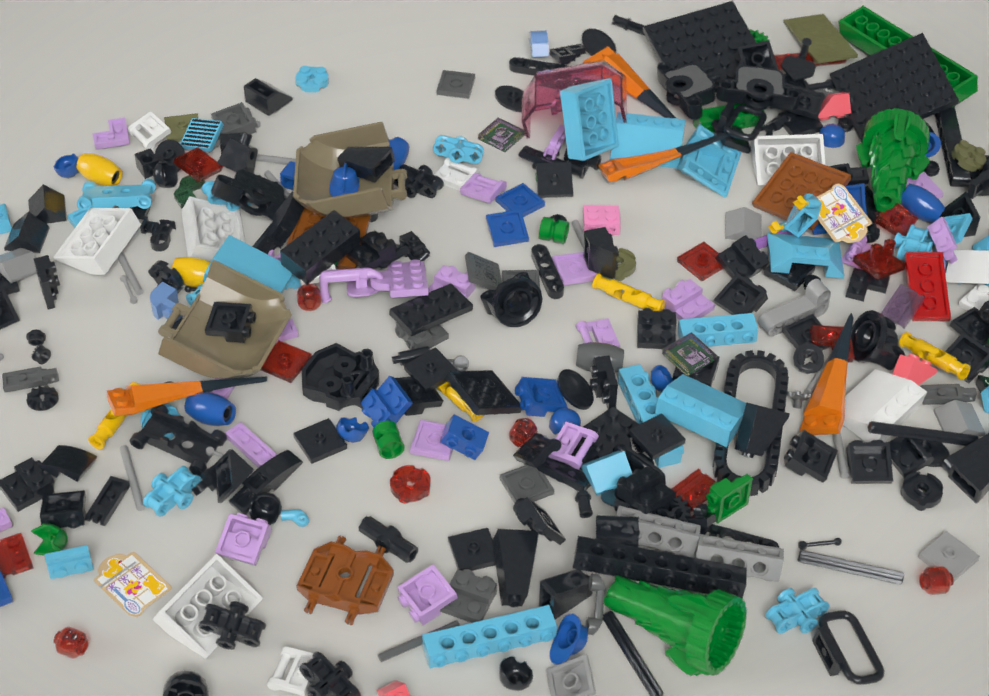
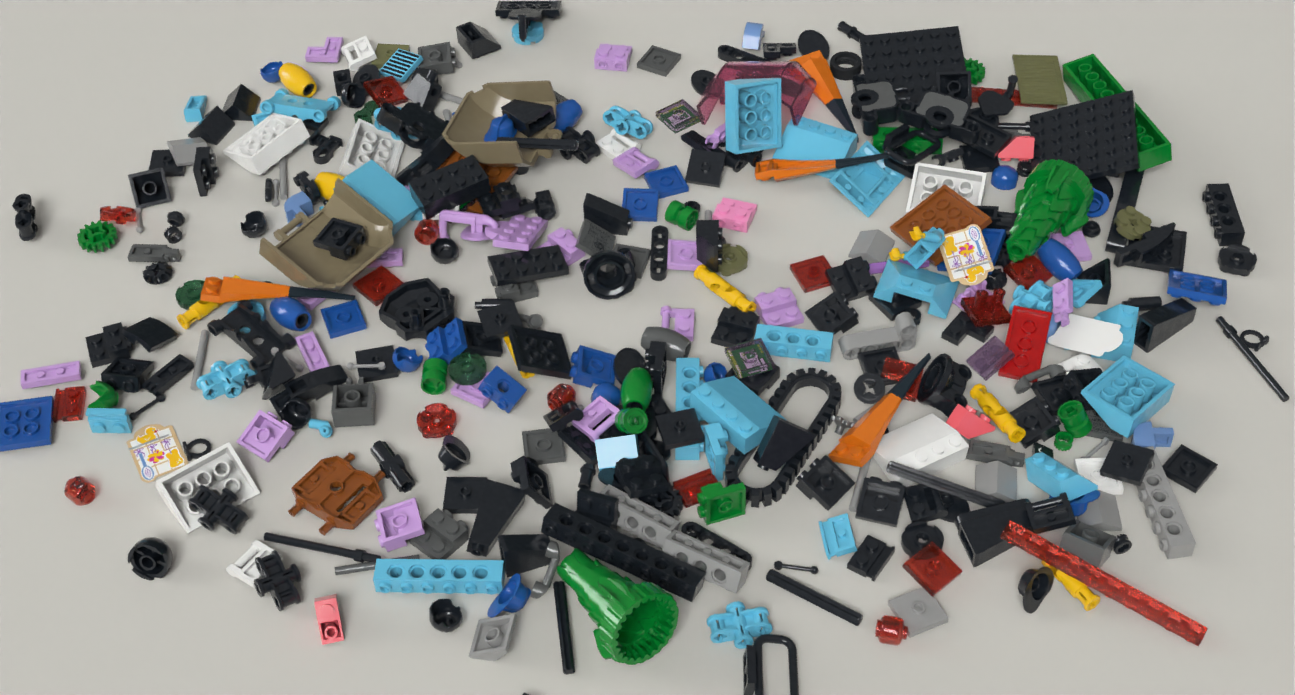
camera: 20 degrees right, 0 degrees up
black tile [688,504,716,527] -> none
none -> black hinge [129,394,165,420]
none -> clear green tile [175,280,205,310]
none -> black piece [182,438,211,461]
none -> black hair [241,211,268,238]
none -> black bar [264,532,381,563]
none -> black piece [265,178,273,202]
none -> blue tile [320,299,367,339]
none -> dark grey hinge [331,377,376,427]
none -> light grey hinge [347,362,386,370]
none -> black hair [430,238,458,264]
none -> black piece [438,435,470,471]
none -> clear green tile [448,353,487,385]
none -> black plate [495,0,562,42]
none -> black axle [496,137,579,151]
none -> black slope [583,193,633,236]
none -> lavender plate [594,44,632,72]
none -> green wheel [615,408,648,434]
none -> green piece [620,367,653,412]
none -> medium azure plate [704,422,728,482]
none -> medium azure plate [818,513,857,560]
none -> black tyre [830,51,862,81]
none -> black plate [847,535,895,582]
none -> clear red plate [902,541,963,597]
none -> dark grey bar [1014,364,1066,394]

